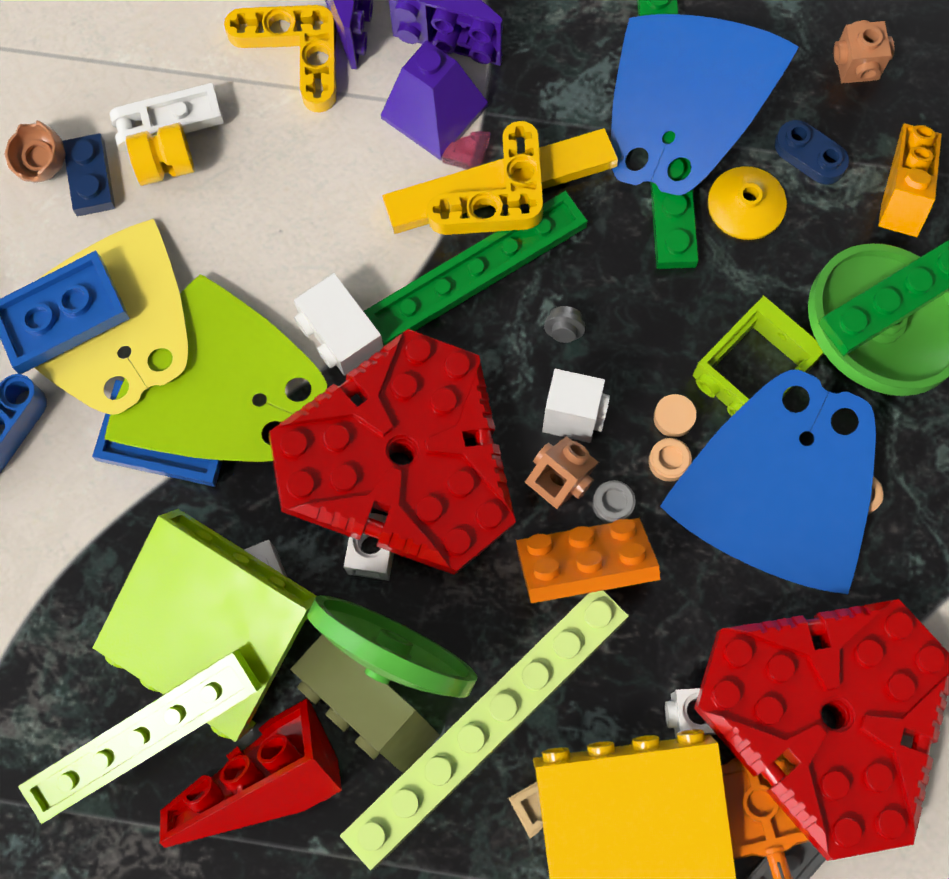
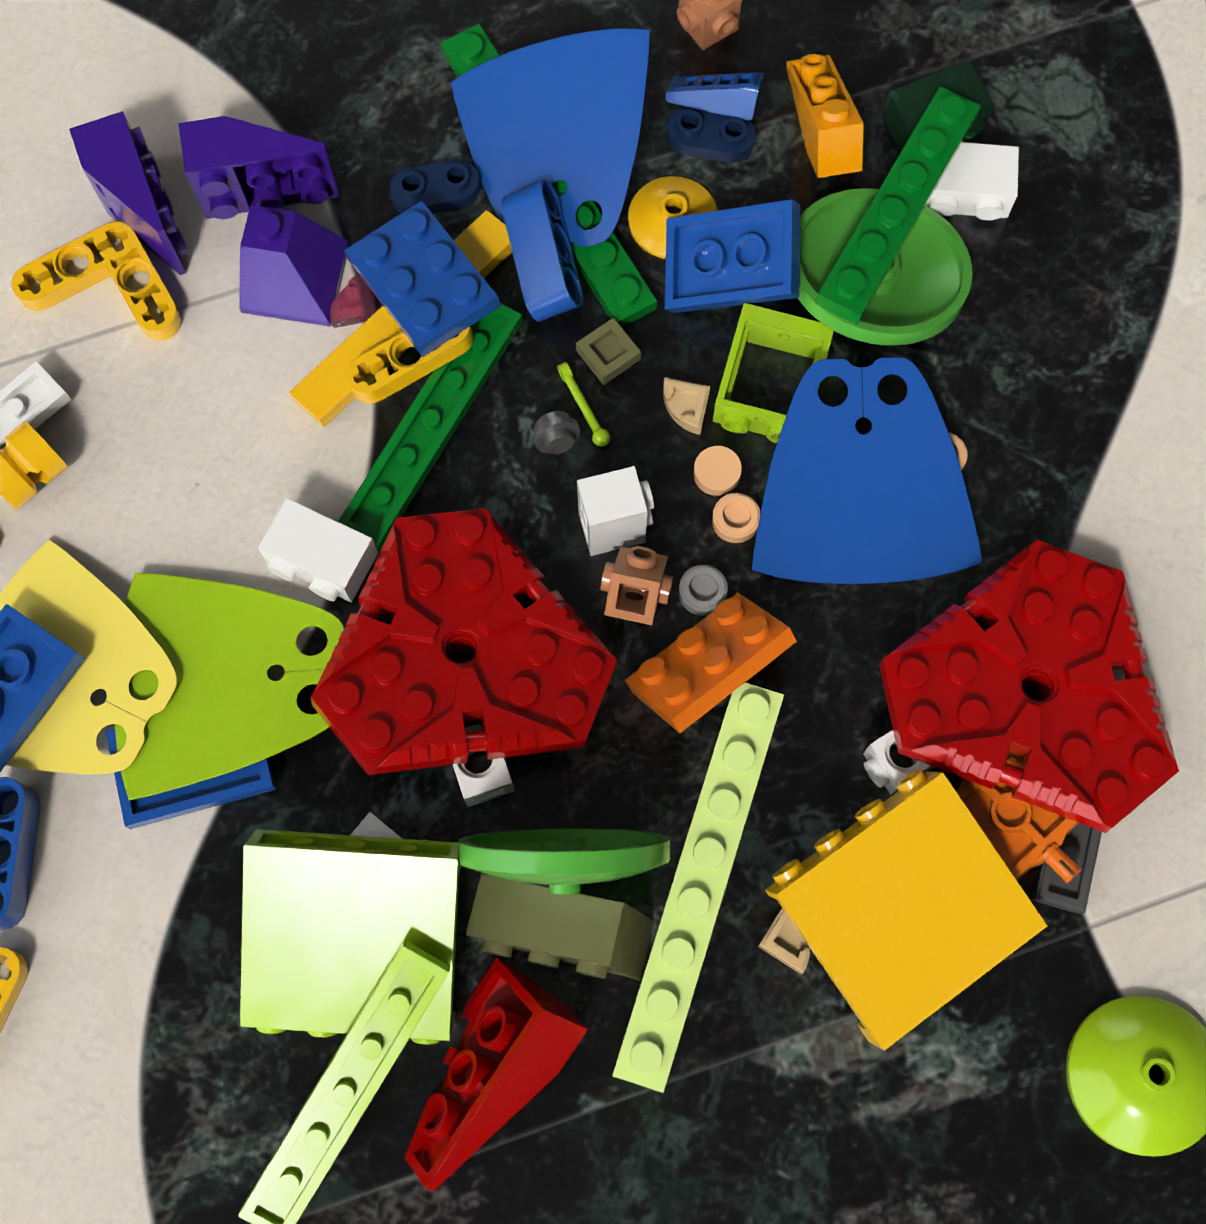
camera: 30 degrees left, 0 degrees up
none -> blue plate [344,201,501,357]
none -> dark blue plate [389,160,480,214]
none -> blue beam [501,179,583,322]
none -> lime hinge [557,362,610,447]
none -> olive plate [576,318,641,385]
none -> tan tile [663,377,710,435]
none -> slope [665,72,764,121]
none -> blue plate [665,199,800,313]

